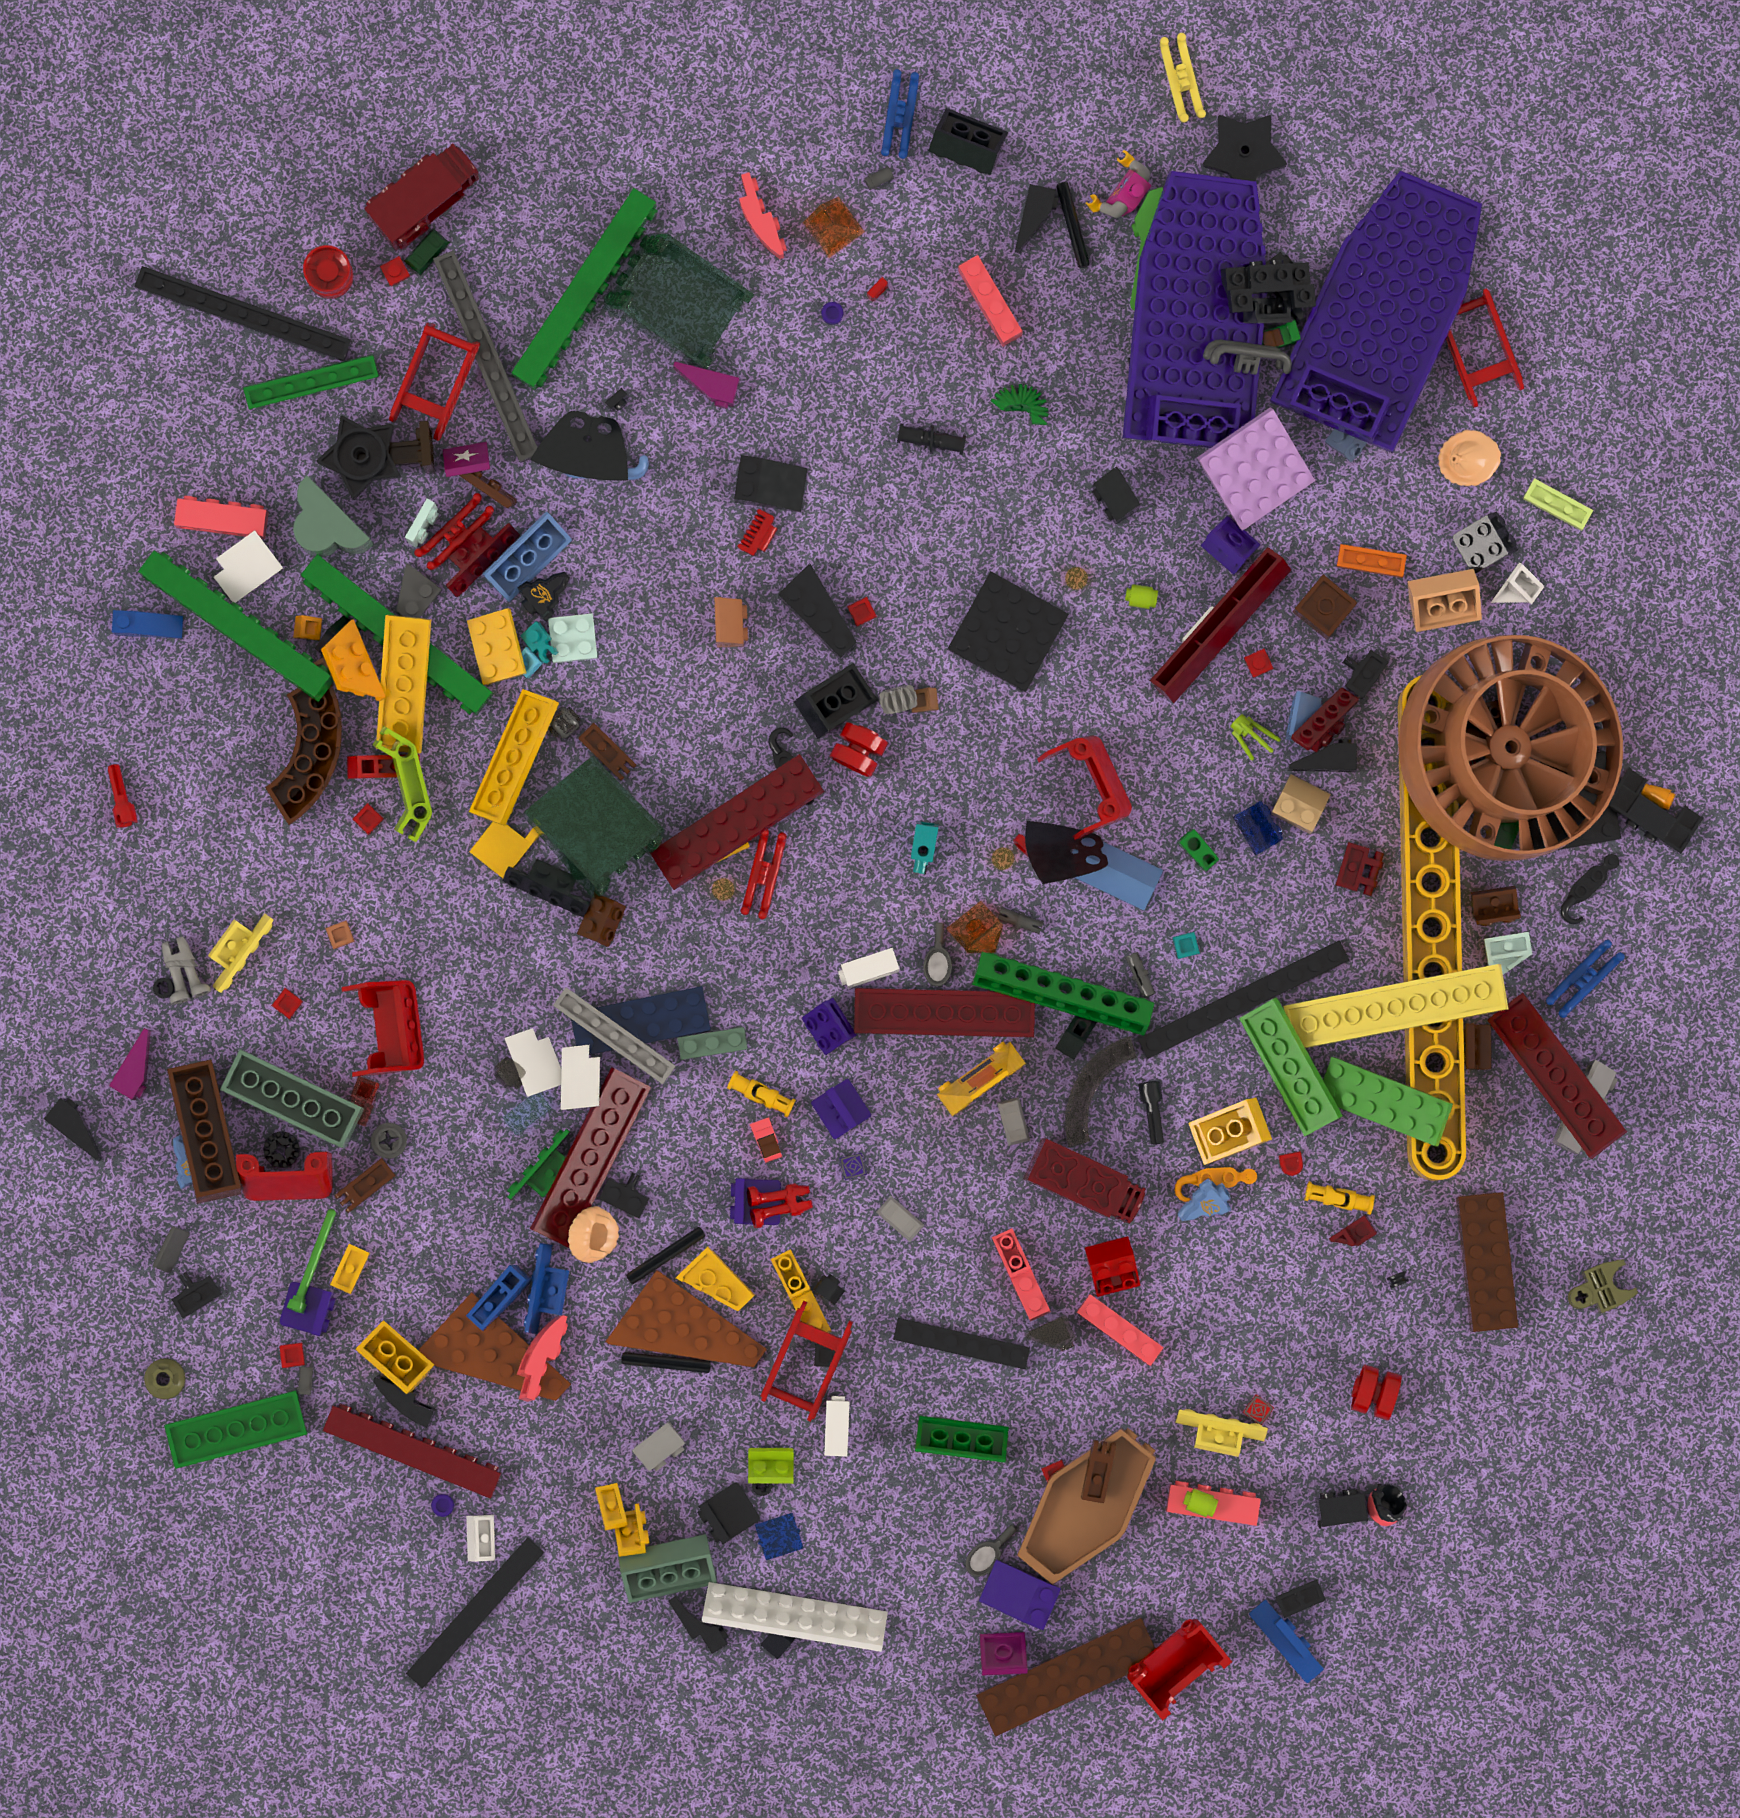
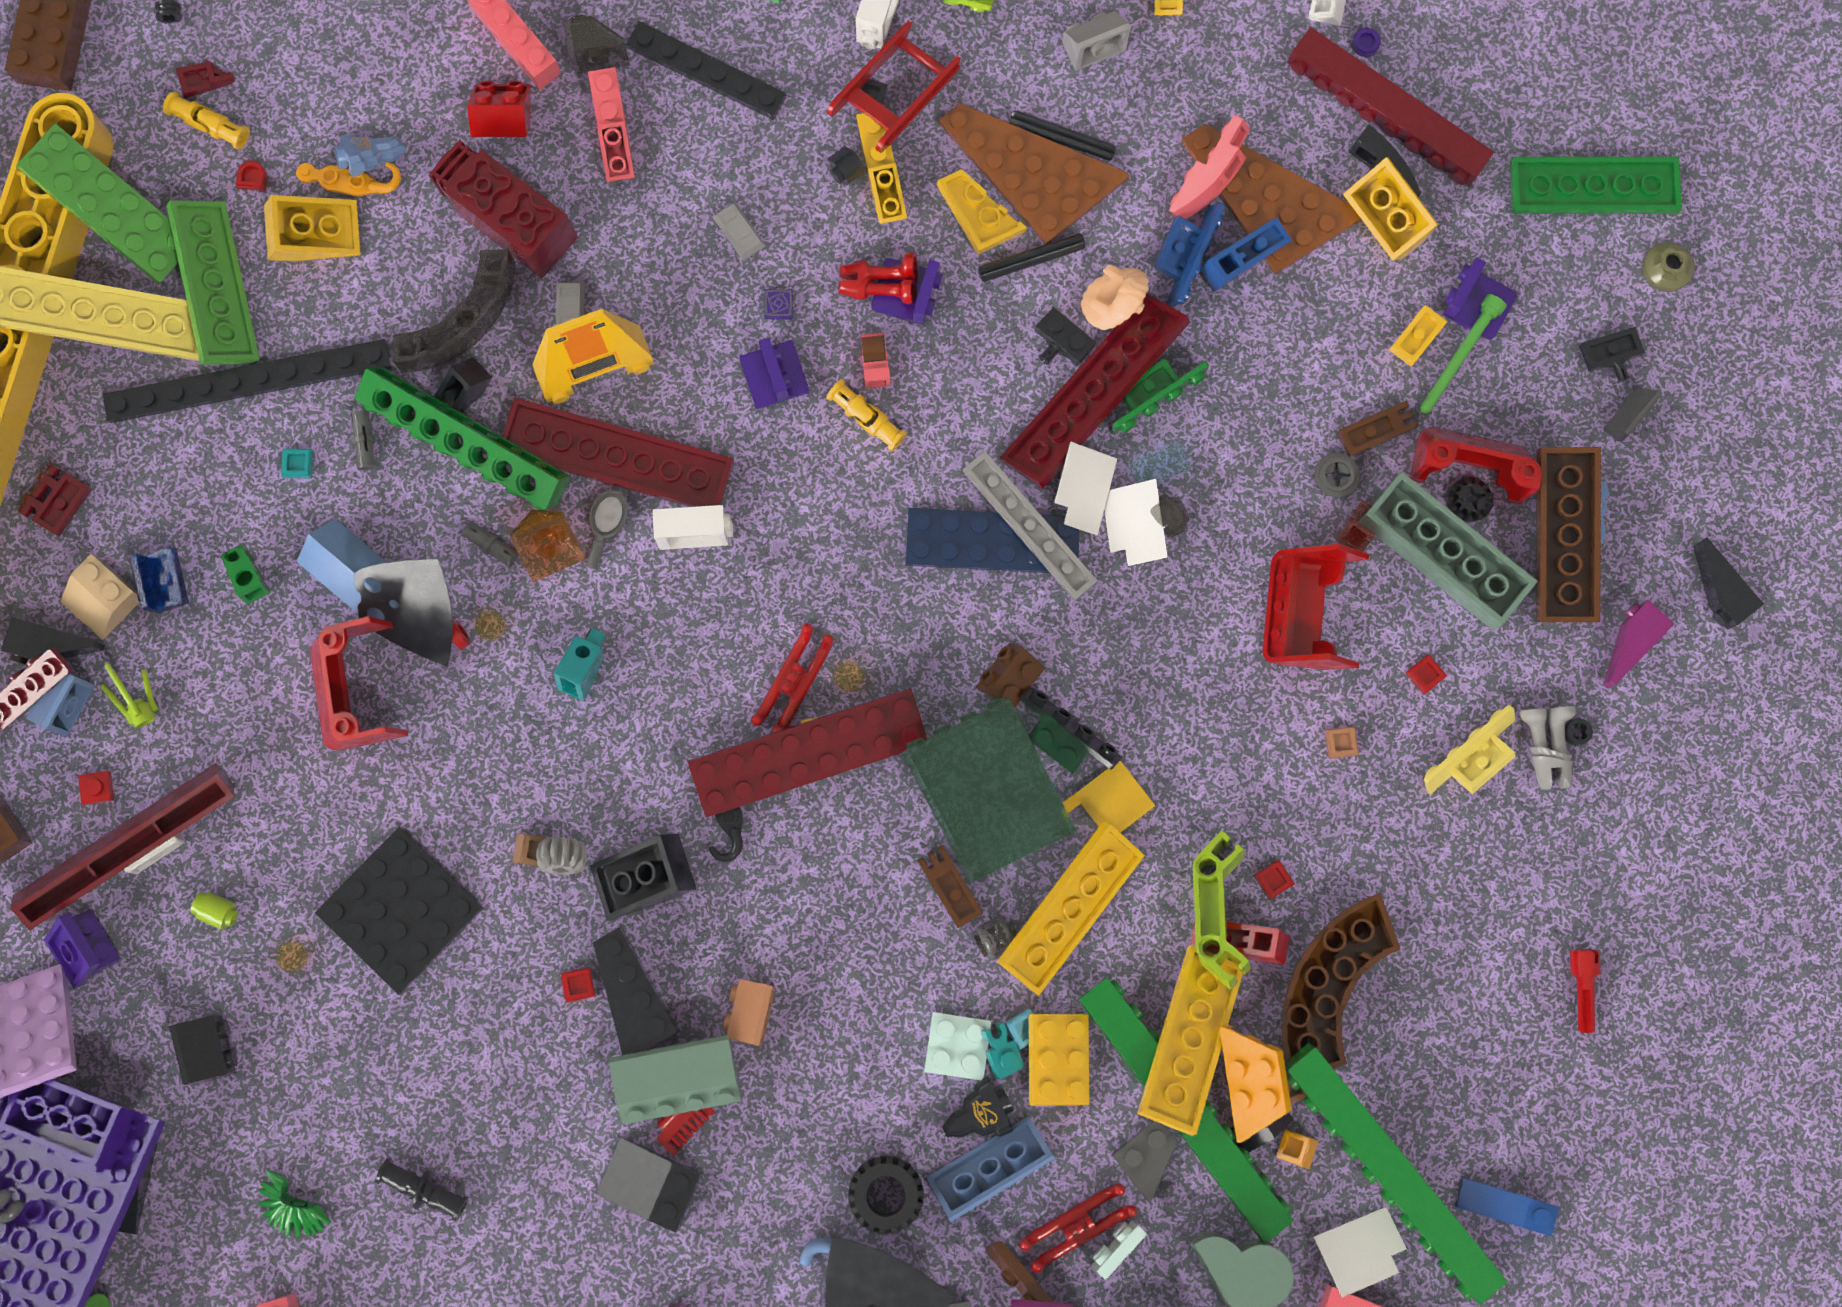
camera: 170 degrees left, 5 degrees down
red tile [279,1343,305,1368] -> none
dark grey pin [296,1367,314,1395] -> none
dark red bracket [446,523,520,597] -> none
sand green plate [677,1027,748,1060] -> none
dark purple bracket [802,998,857,1055] -> none
red wheel [829,722,888,778] -> none
black piece [1138,1081,1164,1145] -> none
none -> sand green slope [609,1035,741,1124]
none -> black tyre [848,1155,924,1235]

